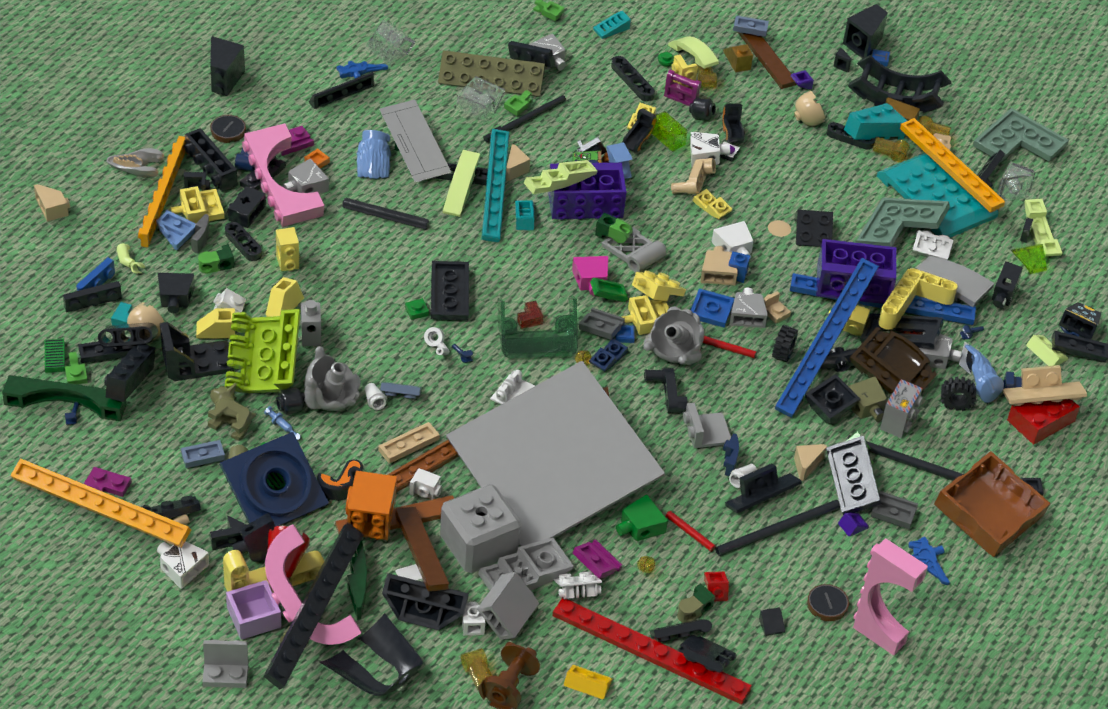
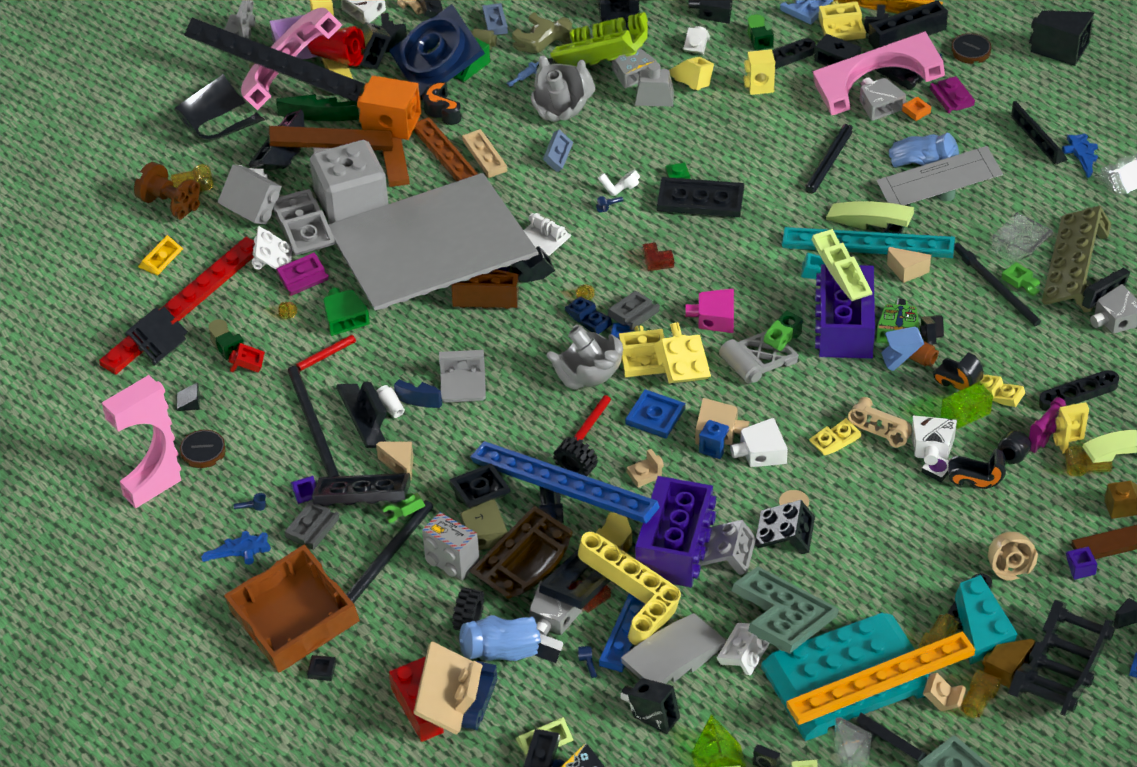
camera: 105 degrees right, 0 degrees up
flat silver slope [191,214,209,254] -> none
light yellow slope [196,308,235,338] -> none
white cone [365,383,387,410] -> none
white brick [410,468,442,500] -> none
clear green windscreen [497,296,578,358] -> none
green tile [590,277,628,302] -> none
black beam [644,368,688,413] -> none
black plate [650,619,712,642] -> none
green plate [658,52,674,67] -> none
light grey torso [730,288,767,328] -> none

